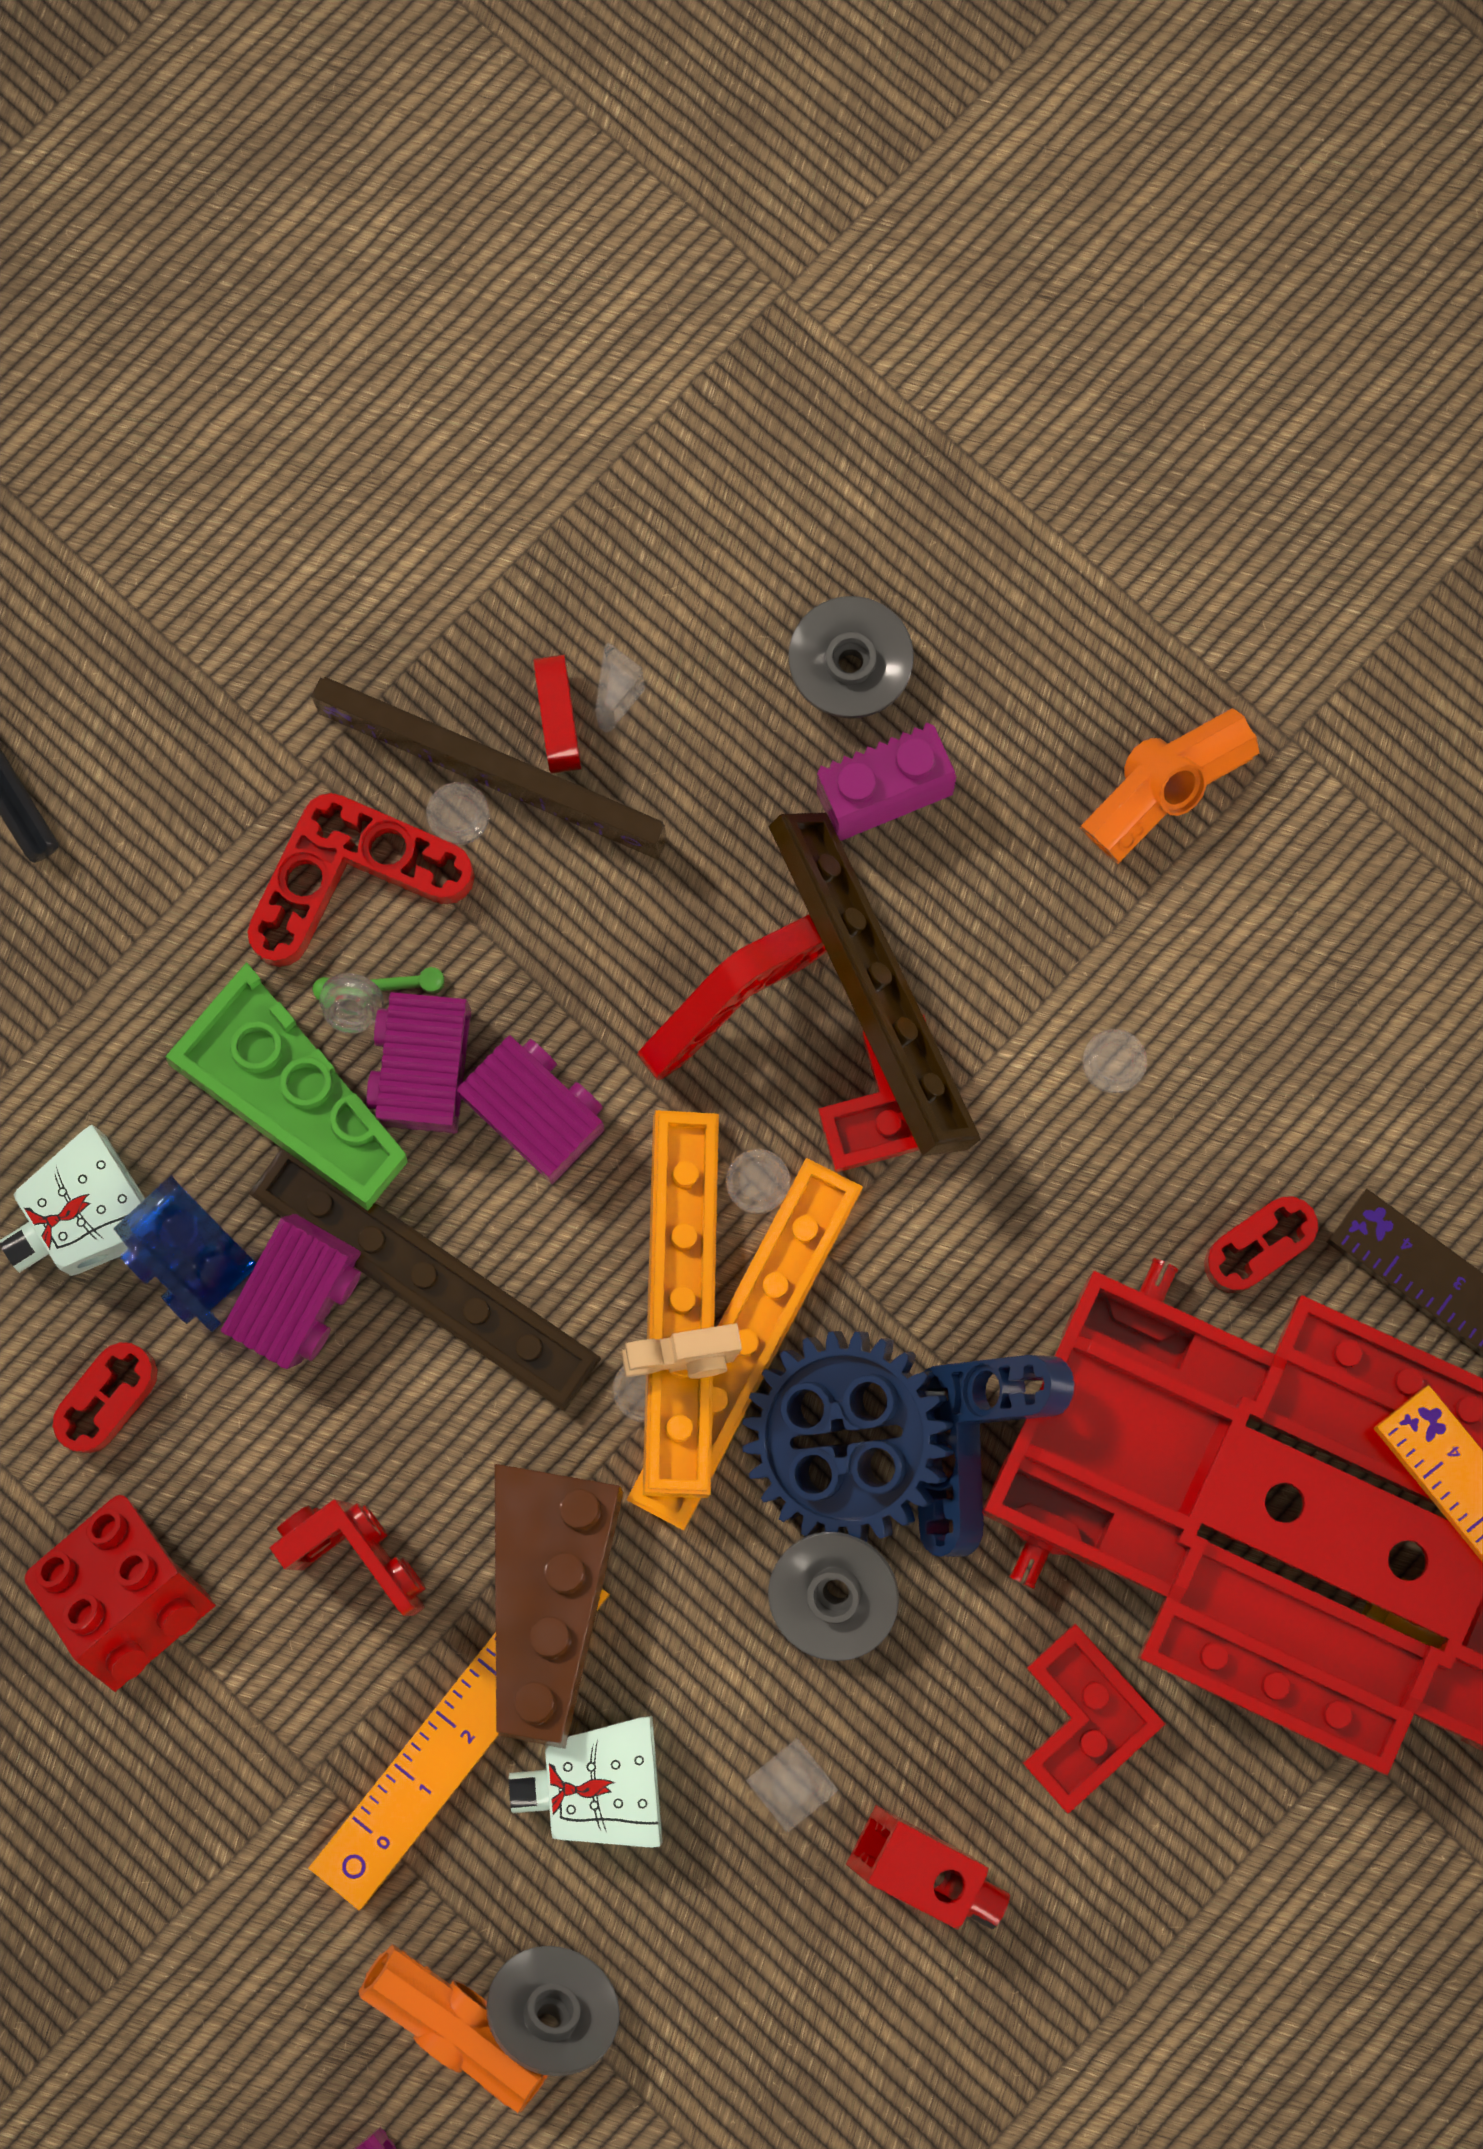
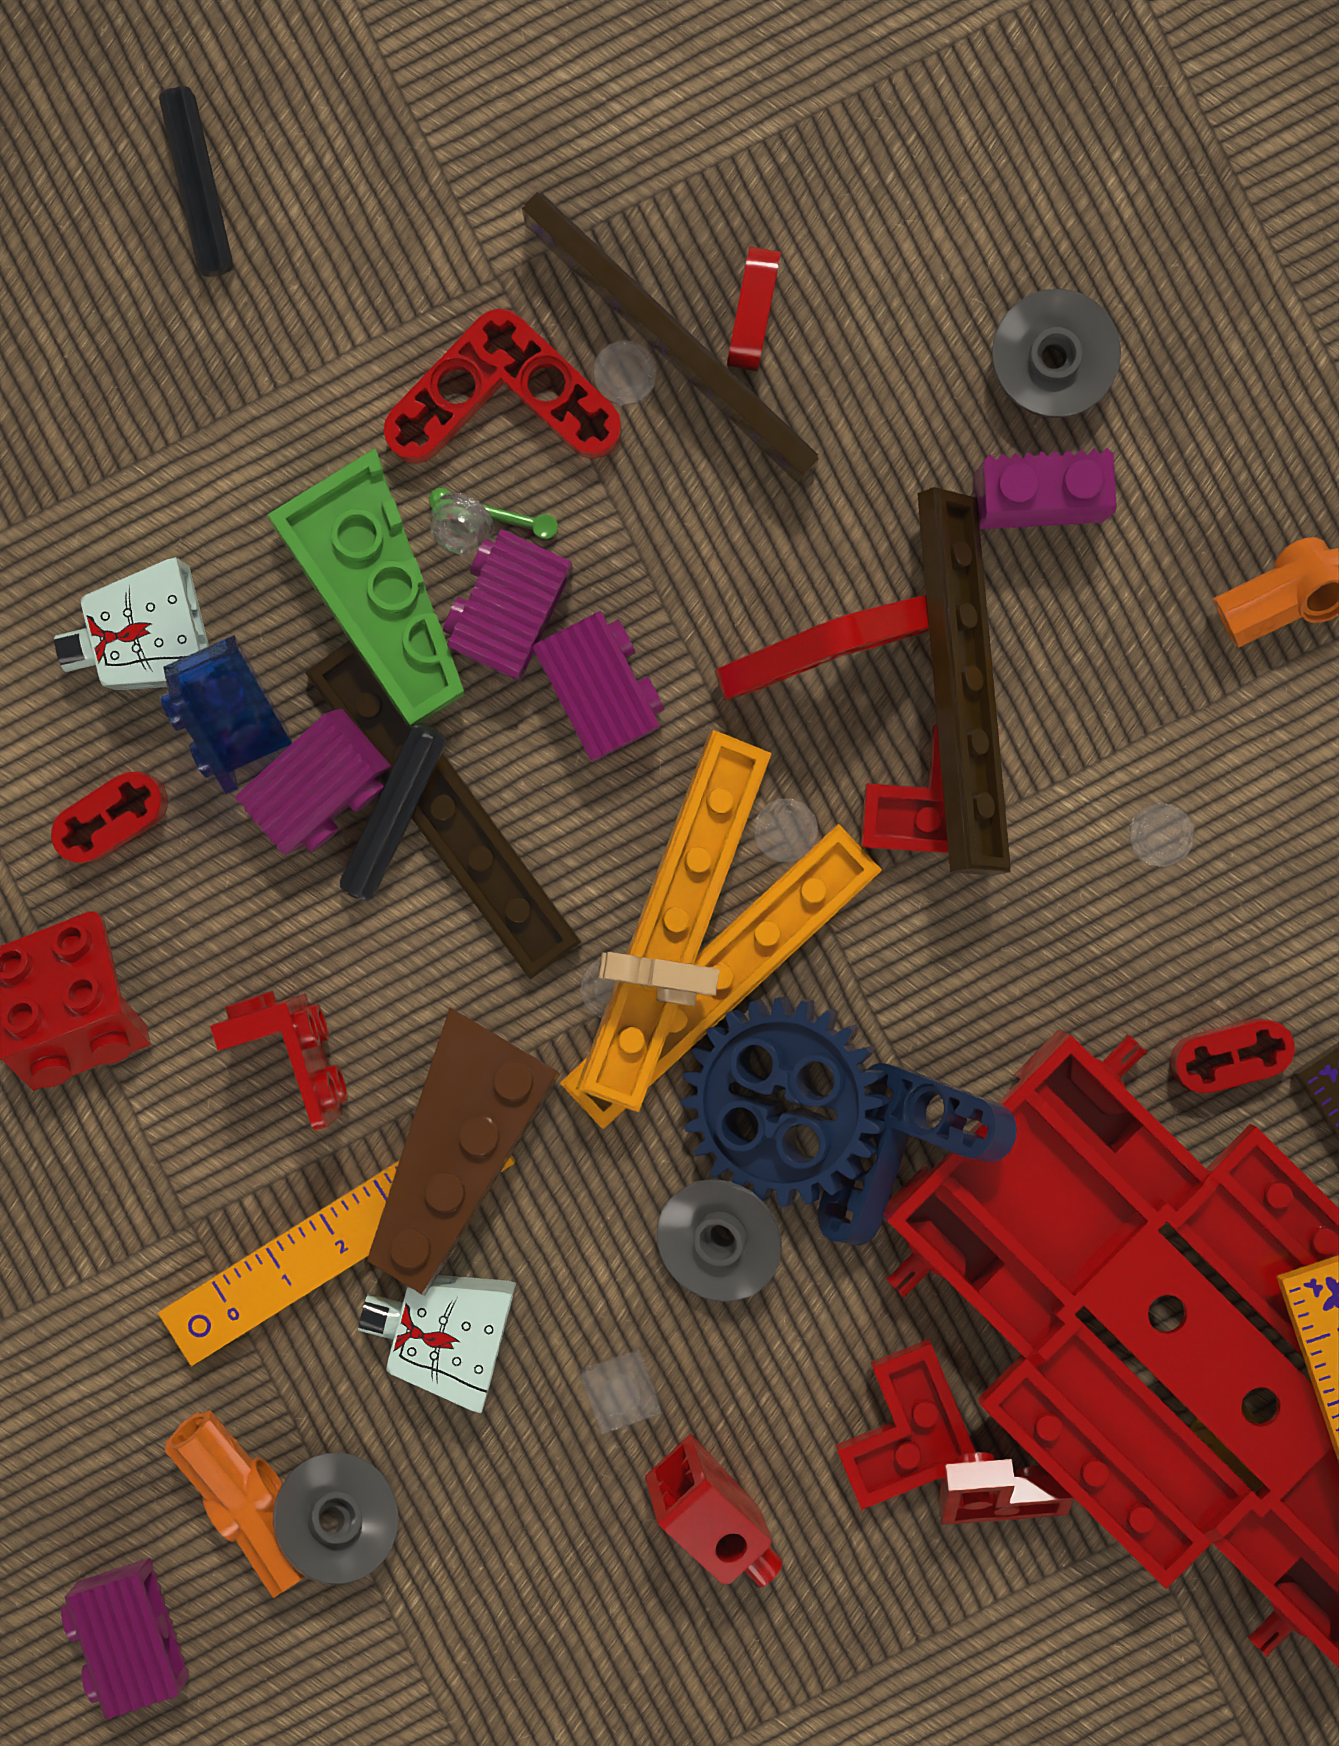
camera: 15 degrees right, 10 degrees up
clear slope [595,642,645,733] -> none
none -> black axle [340,724,446,901]
none -> red plate [938,1452,1074,1525]

